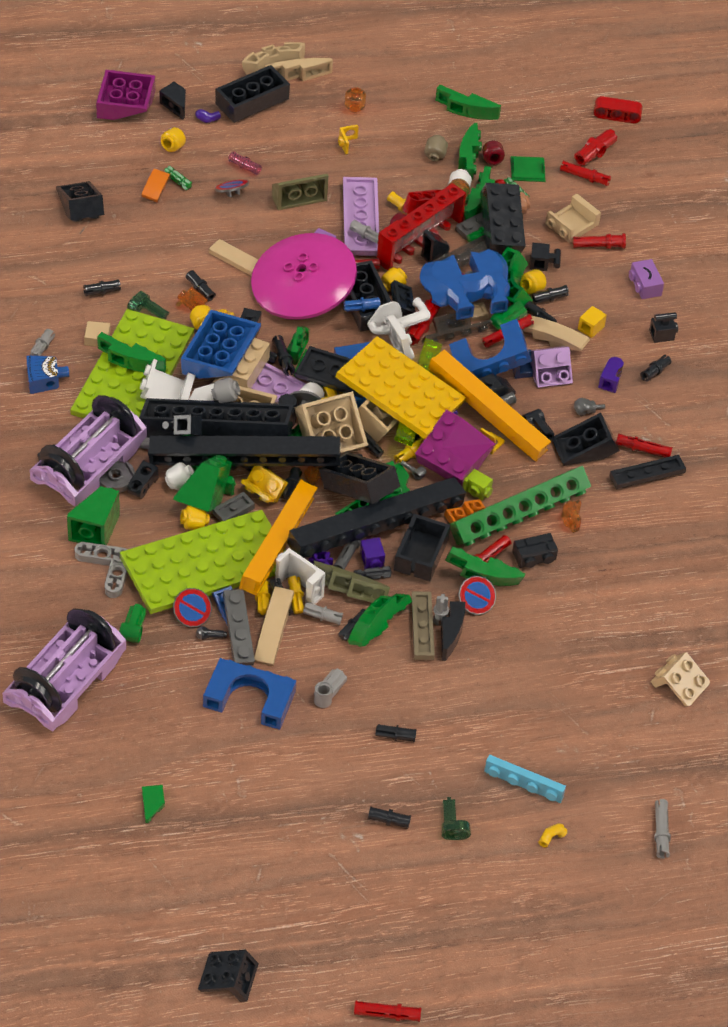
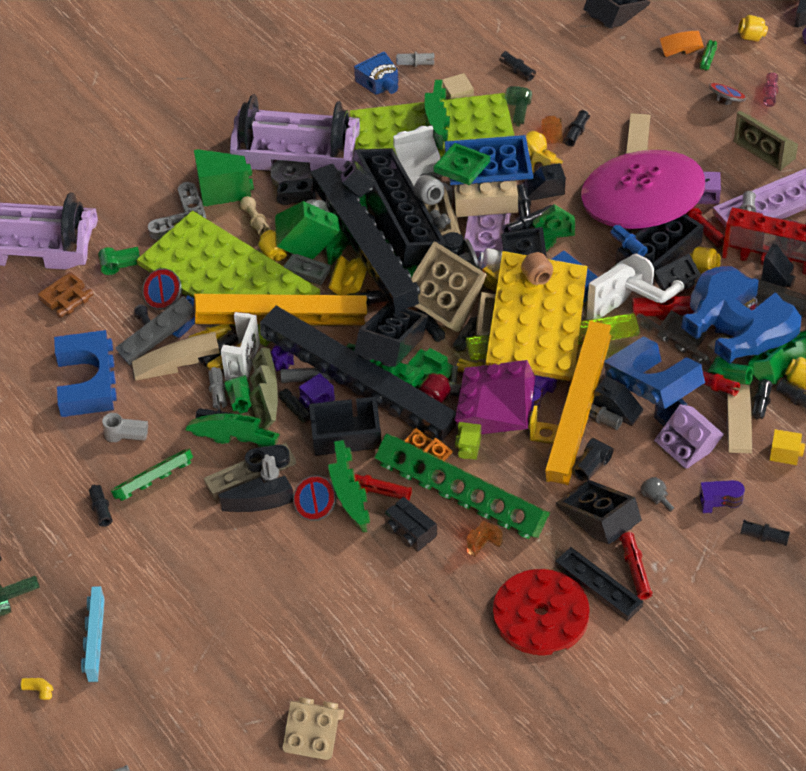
camera: 70 degrees right, 0 degrees up
none -> dark orange plate [38,271,94,318]
none -> plate [110,448,194,501]
none -> green piece [224,375,252,414]
none -> tan pin [240,196,271,236]
none -> black piece [245,445,290,472]
none -> dark red head [418,373,451,403]
none -> dark grey arm [429,210,451,230]
none -> green plate [433,143,490,186]
none -> red plate [493,569,590,655]
none -> nougat head [521,252,553,285]

